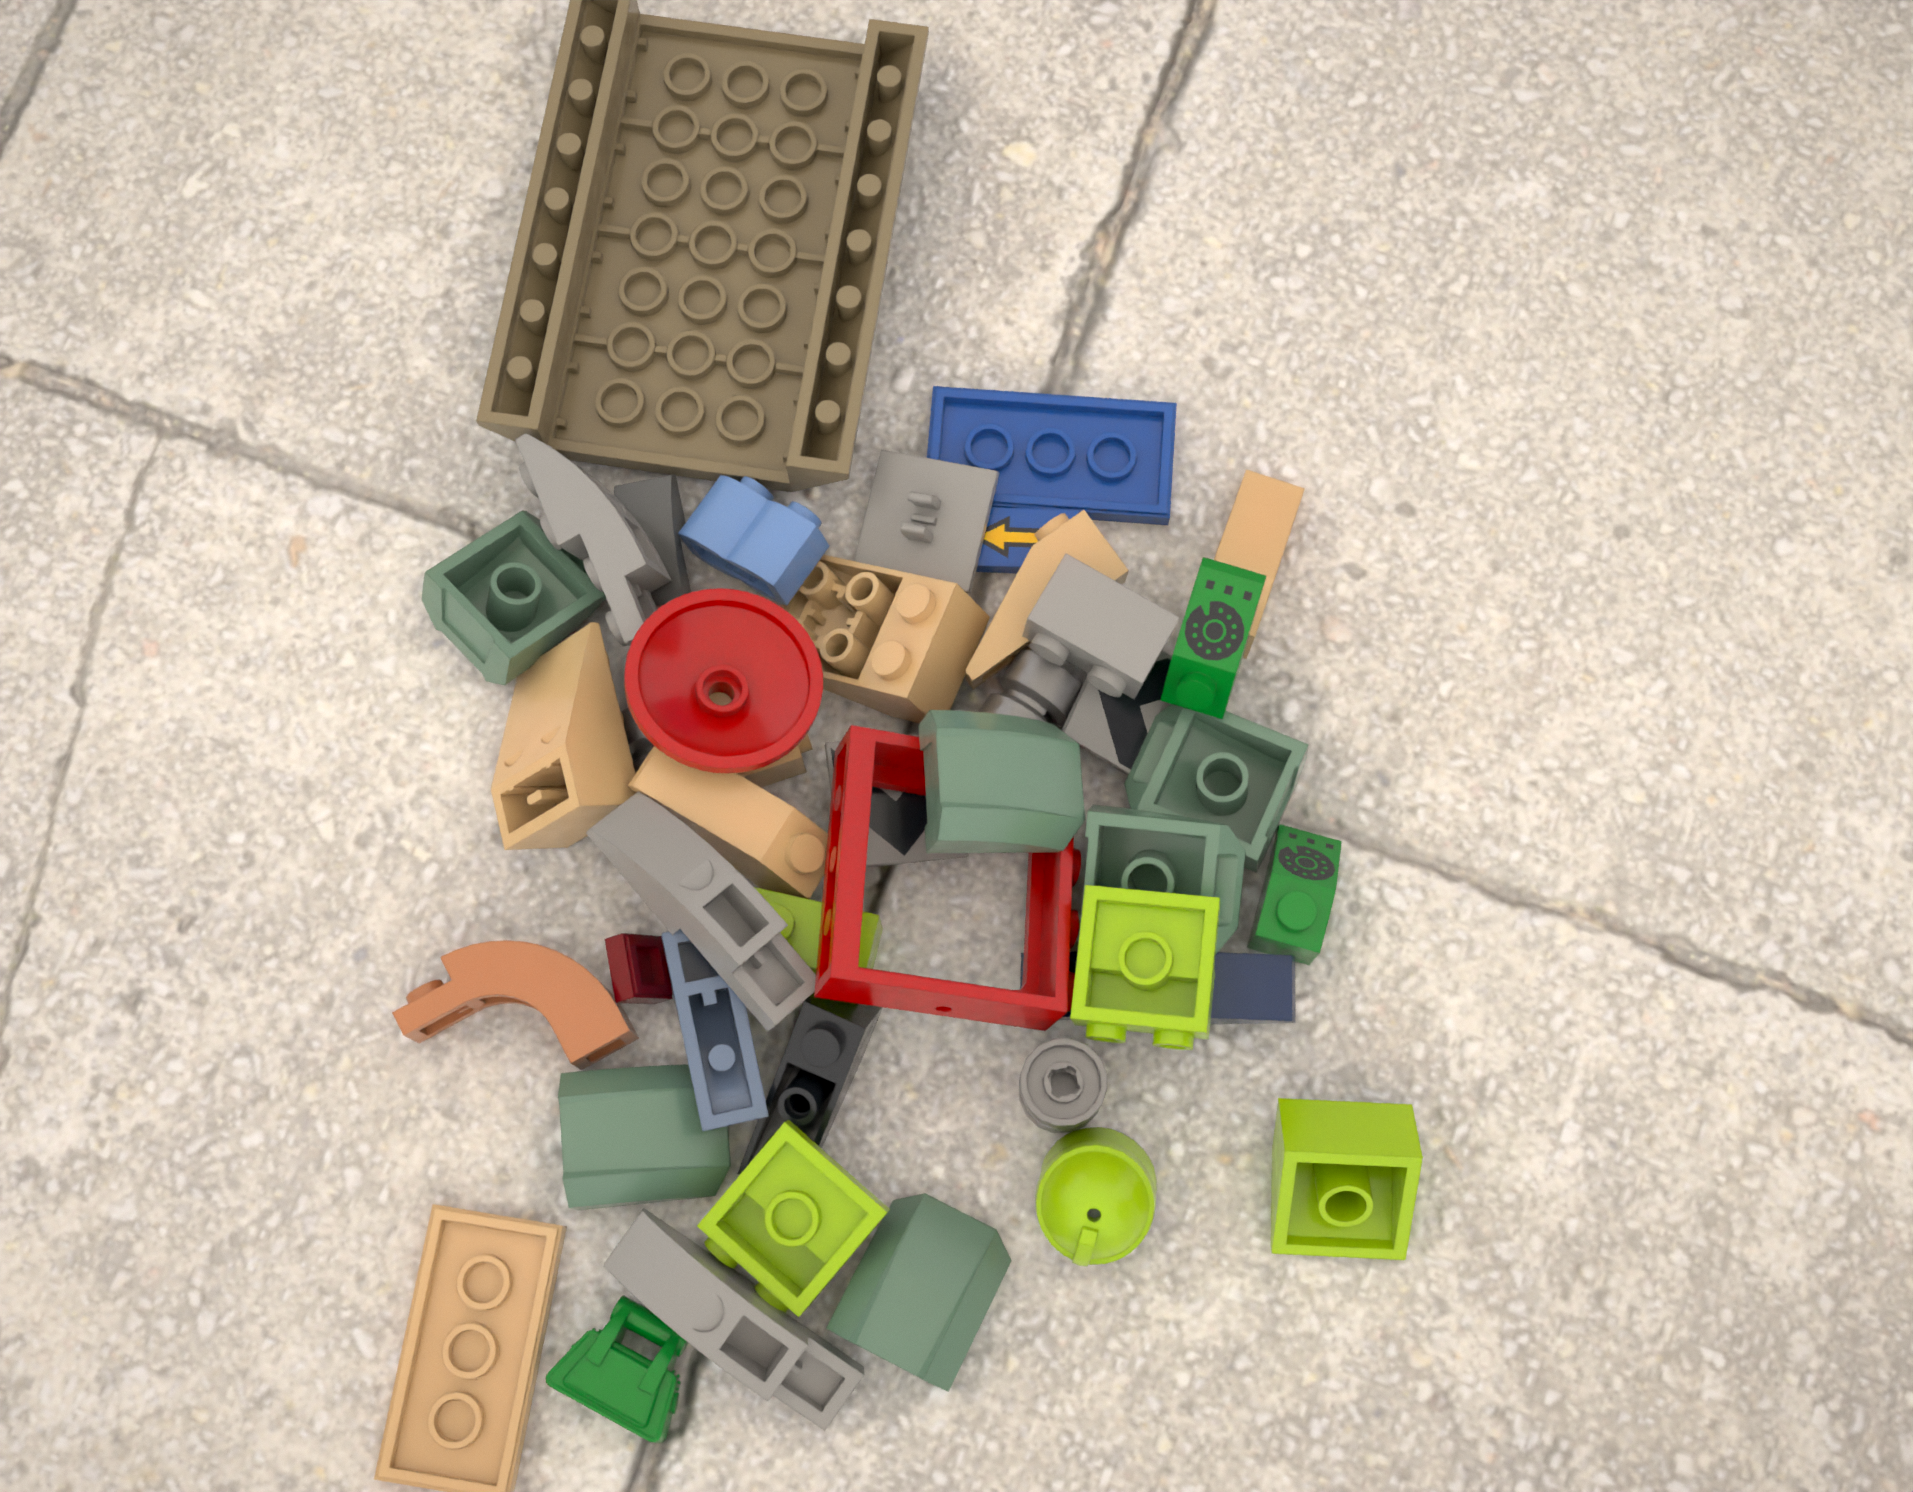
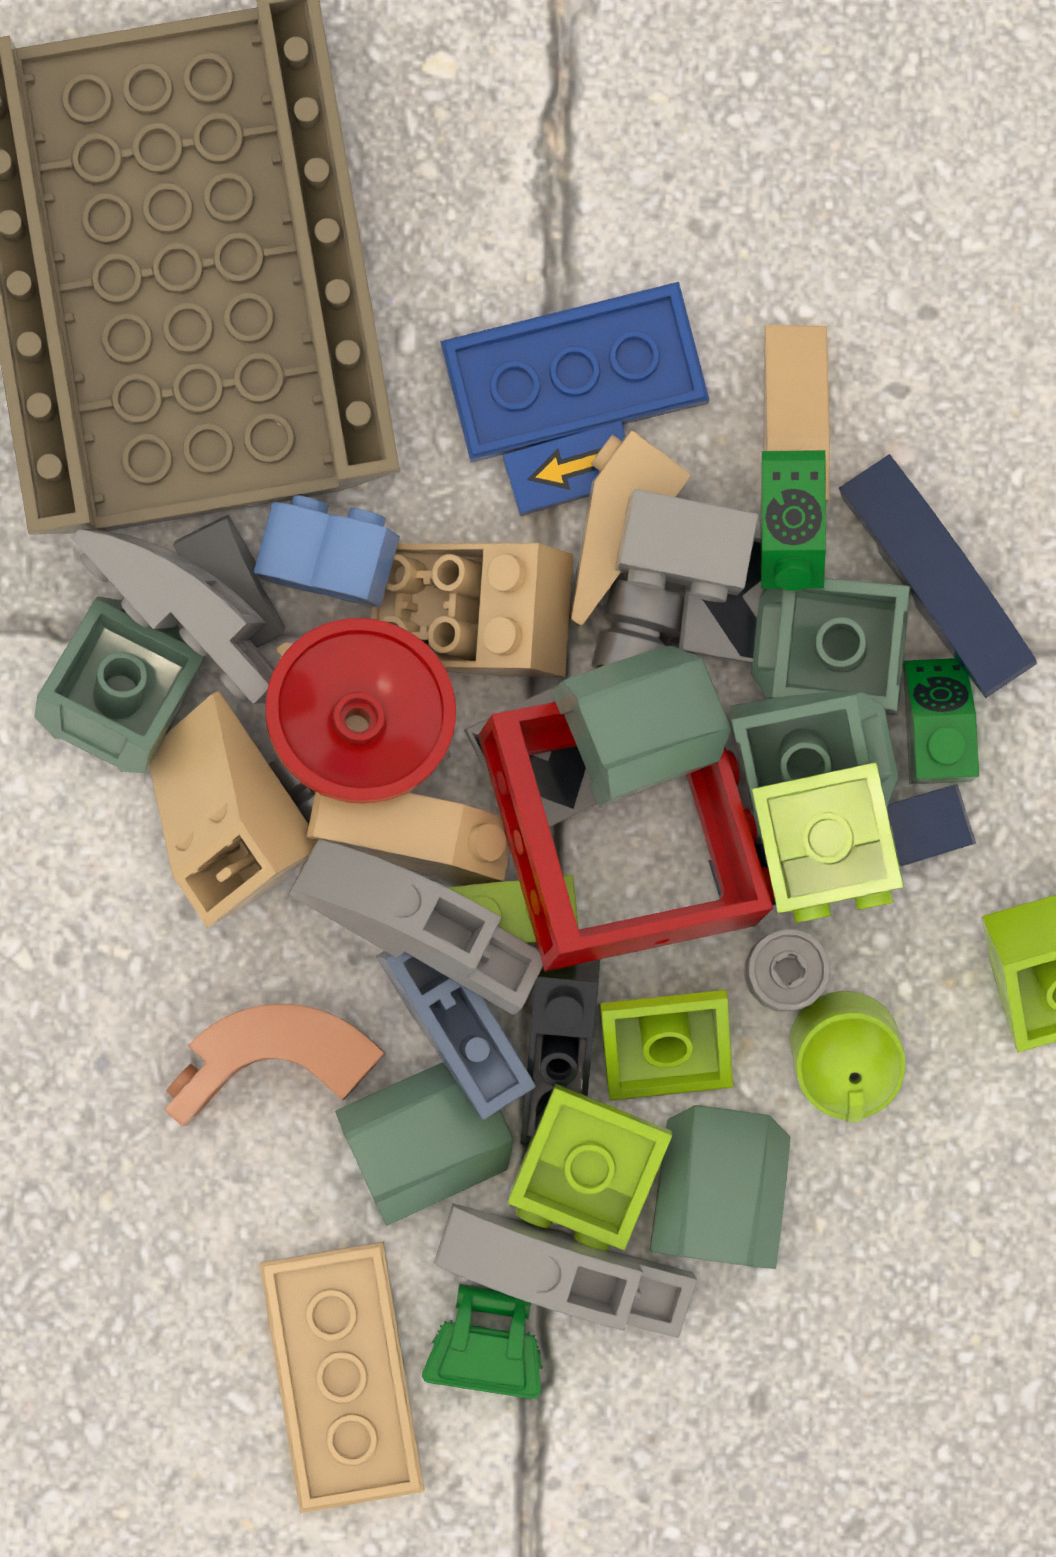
camera: 20 degrees left, 10 degrees up
dark red tile [605,933,673,1005] -> none
light grey piece [854,450,1000,593] -> none
none -> lime slope [599,990,733,1101]
none -> dark blue slope [839,454,1037,698]

